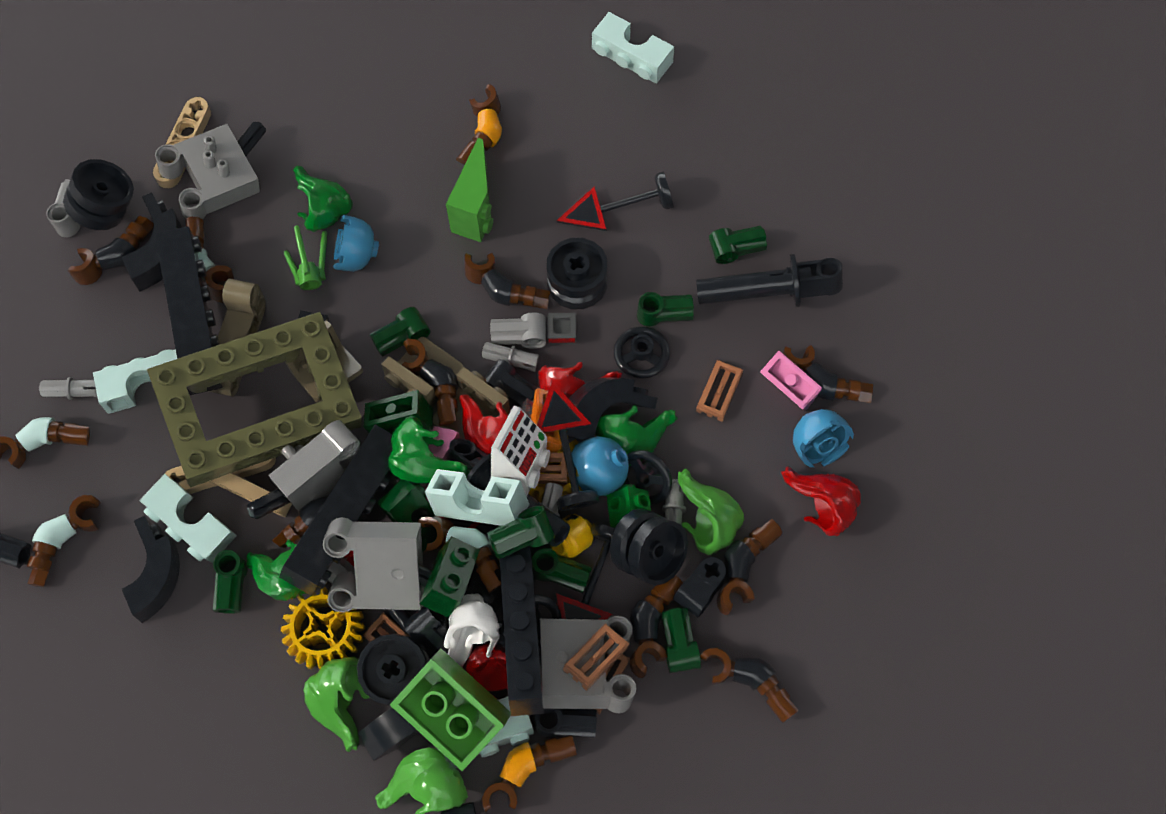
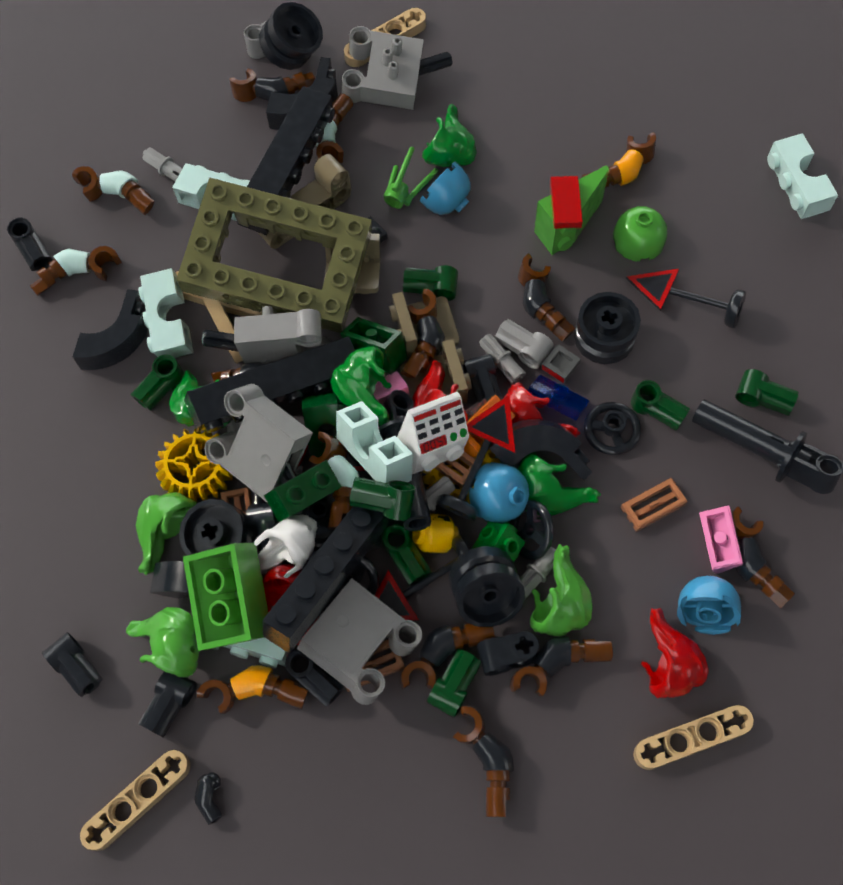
camera: 40 degrees right, 0 degrees up
nougat tile [563,623,629,691] -> none
none -> clear blue plate [528,374,590,421]
none -> red tile [550,176,583,229]
none -> bright green cylinder [613,206,667,261]
none -> tan beam [633,705,754,770]

